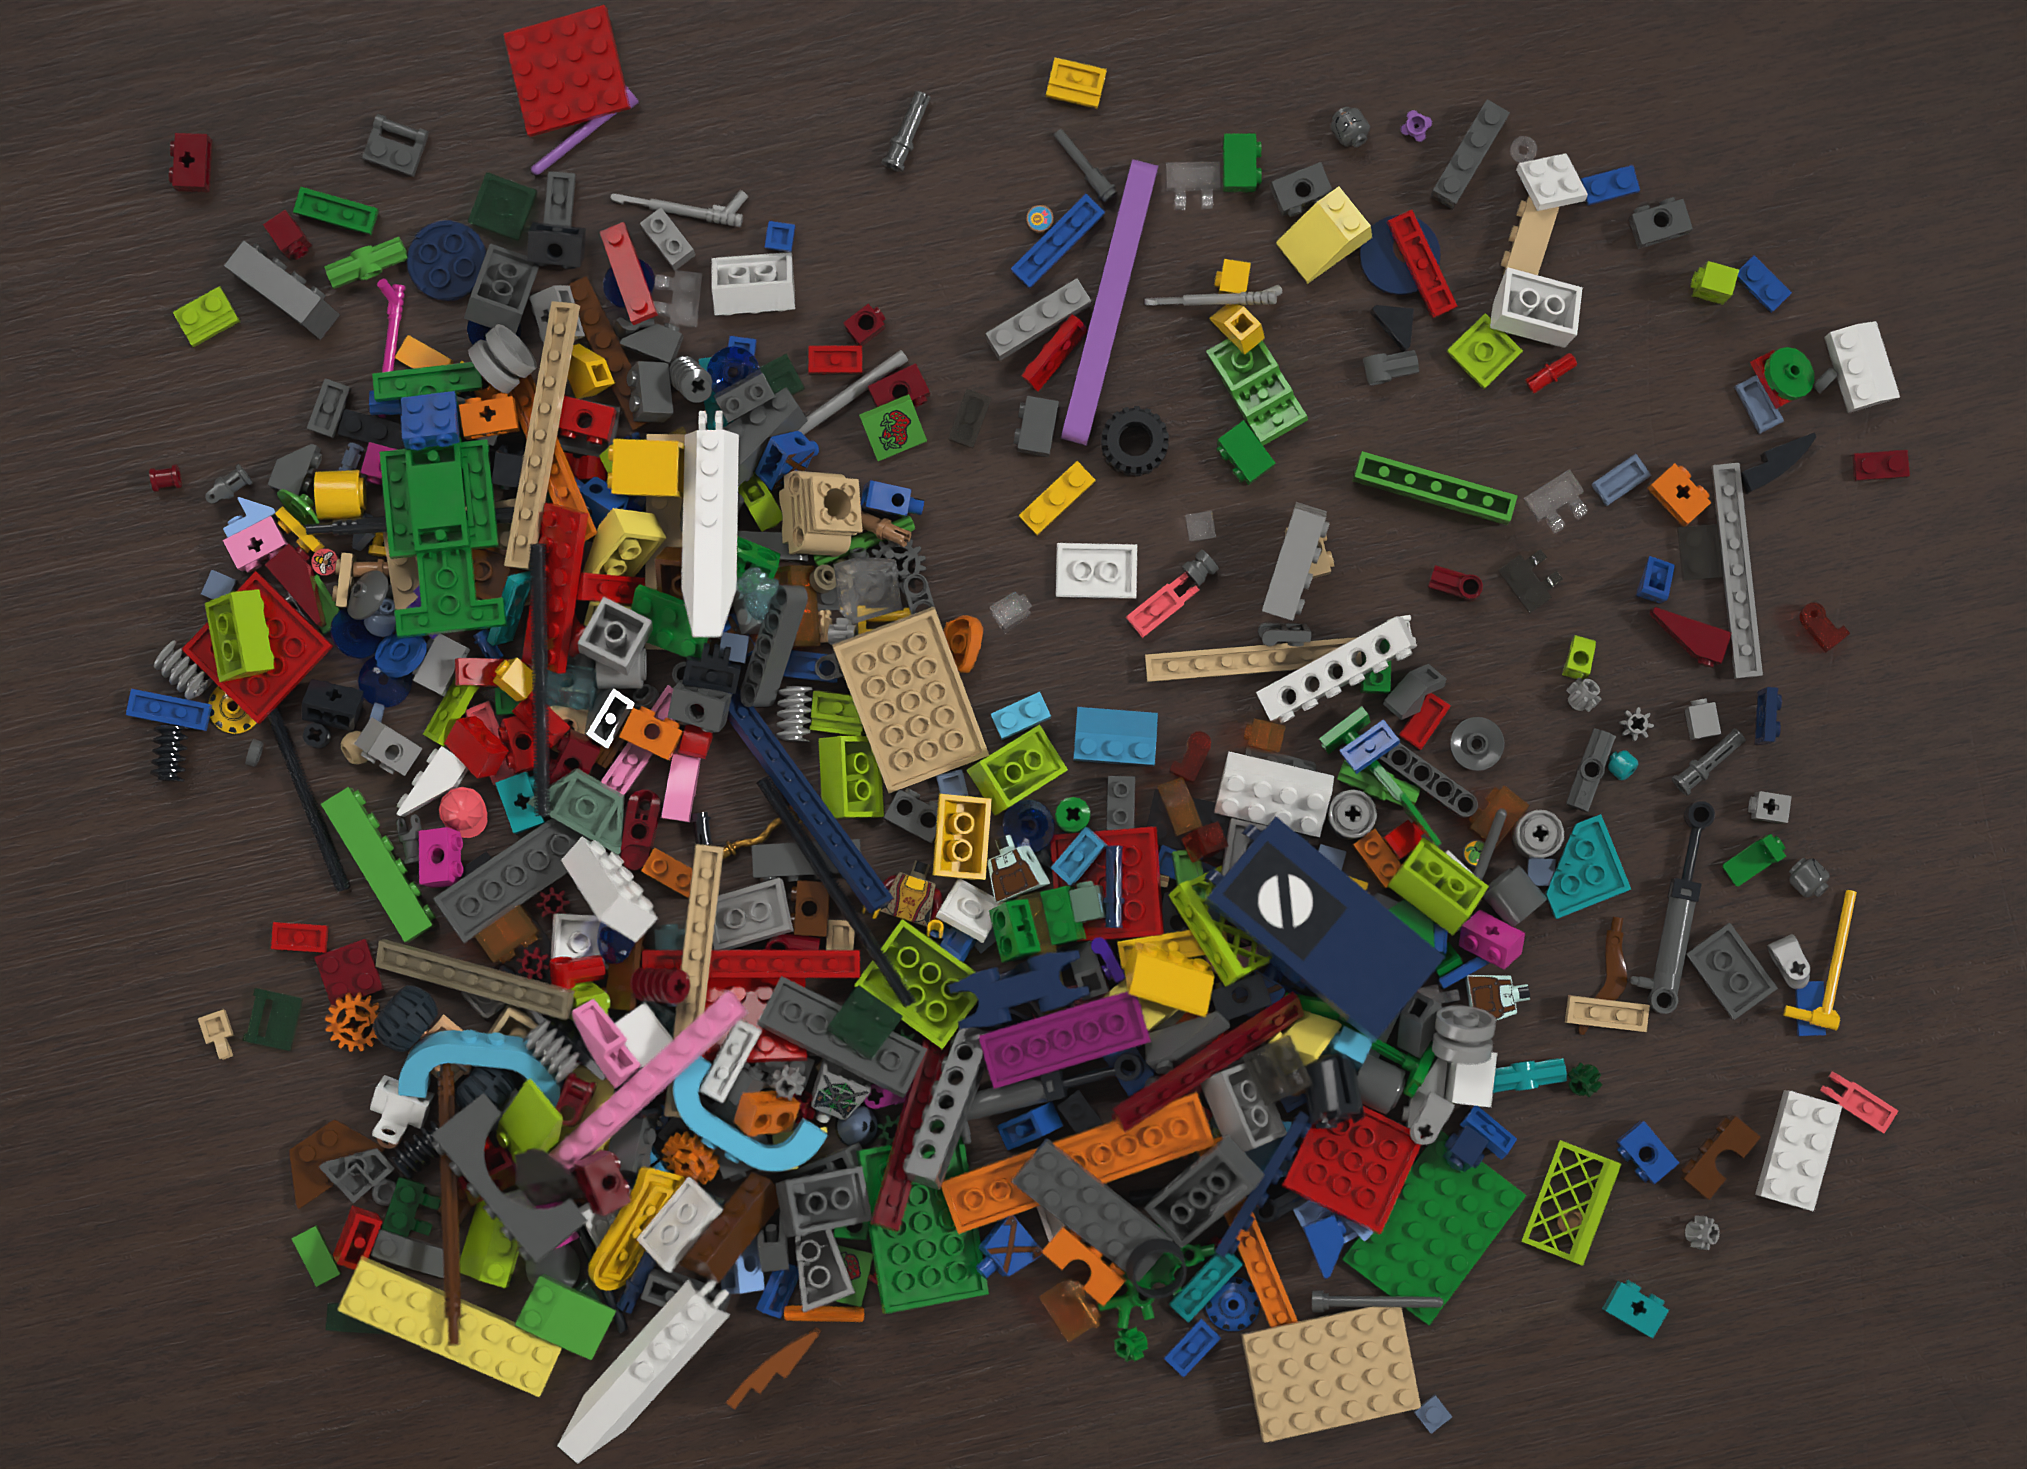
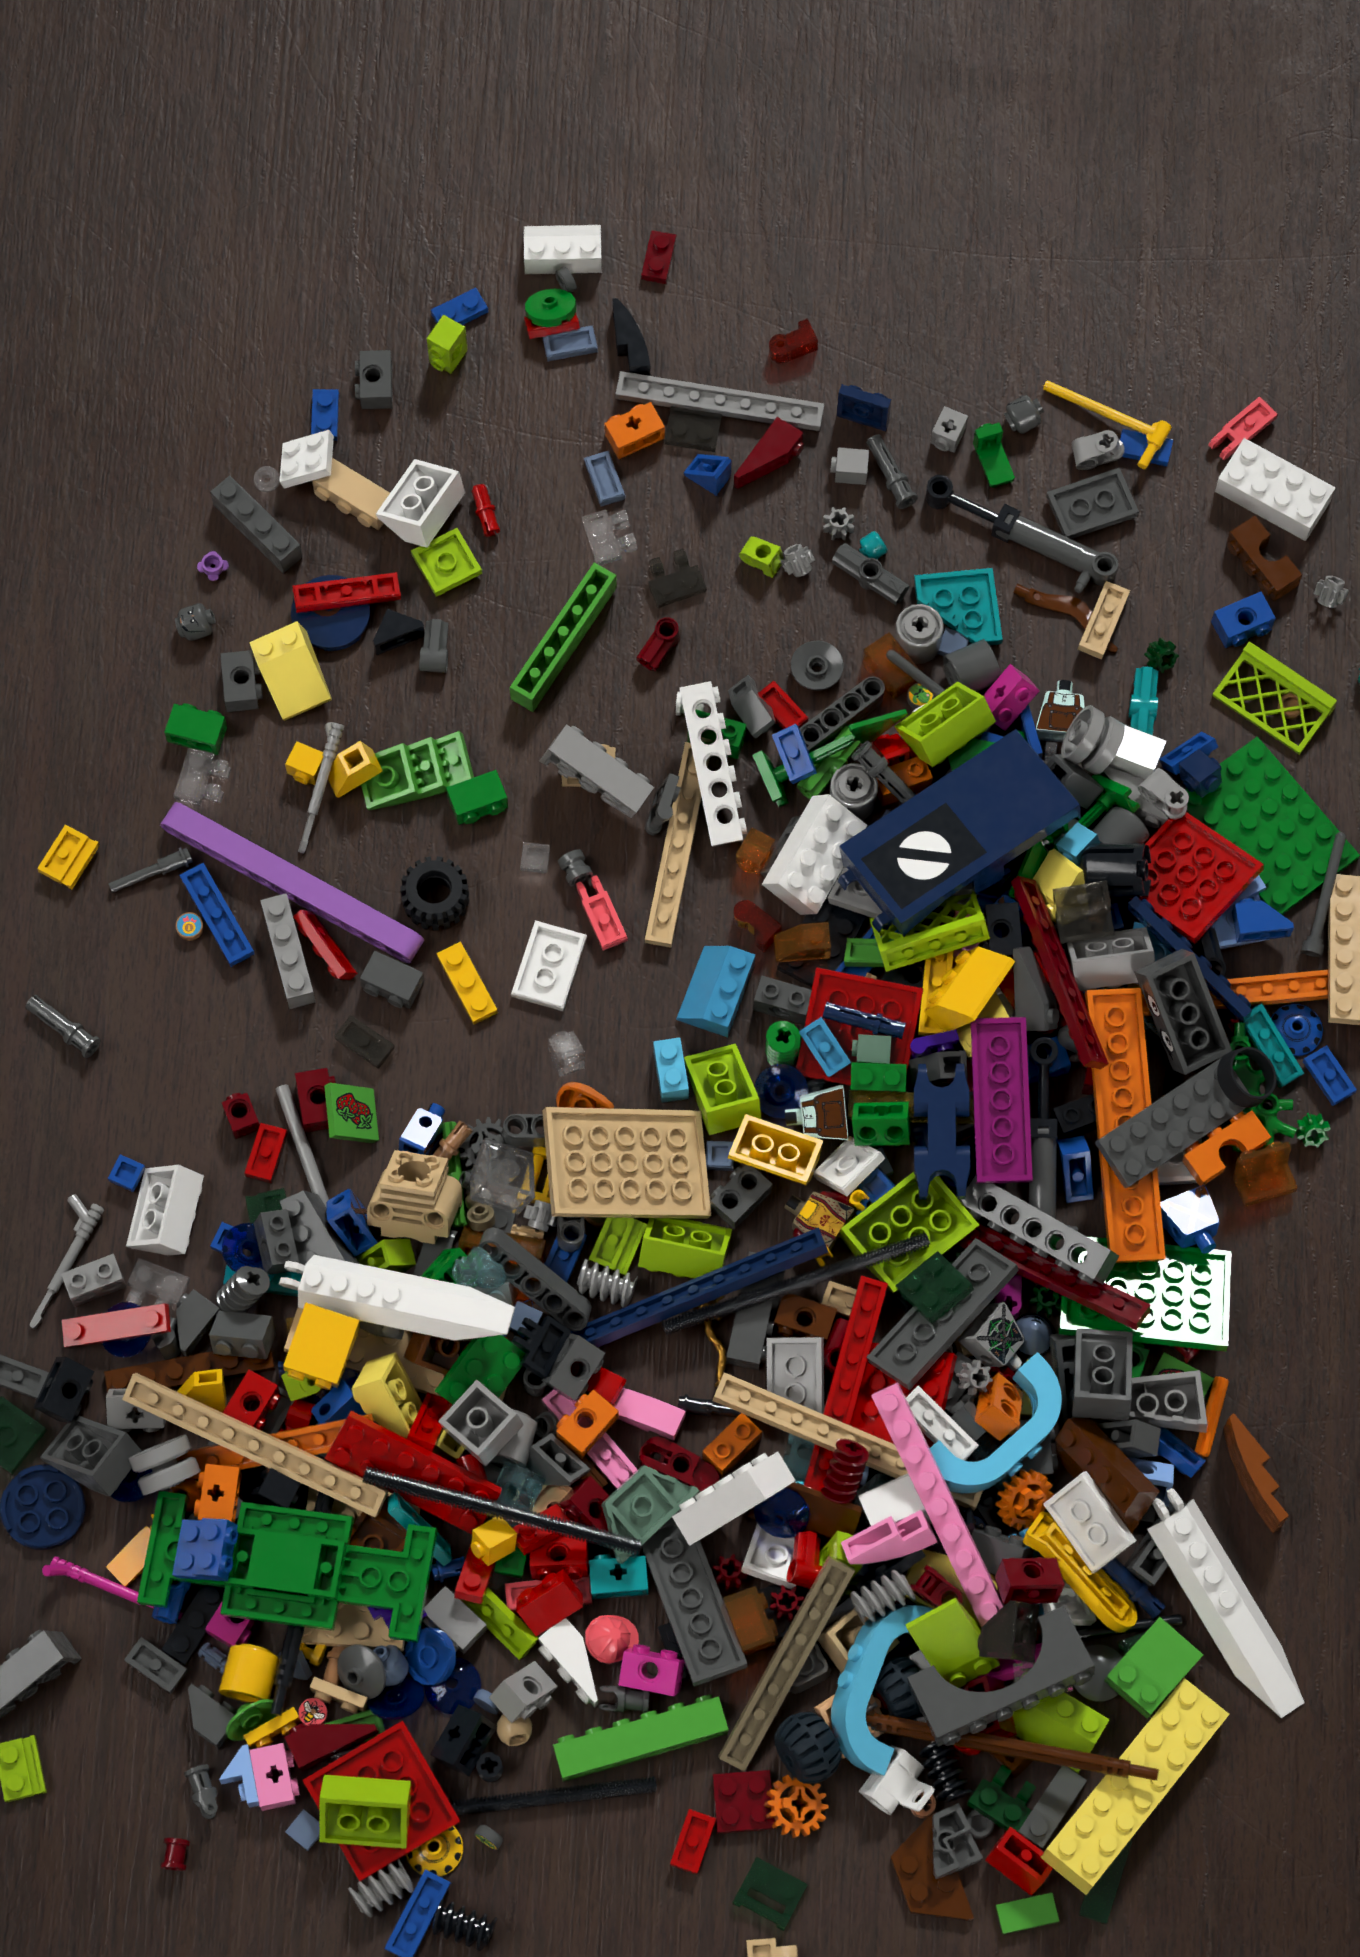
camera: 75 degrees left, 15 degrees down
bright green piece [324,237,408,289] -> none
clear red brick [1182,821,1229,863] -> none
none -> dark grey pin [851,741,916,804]

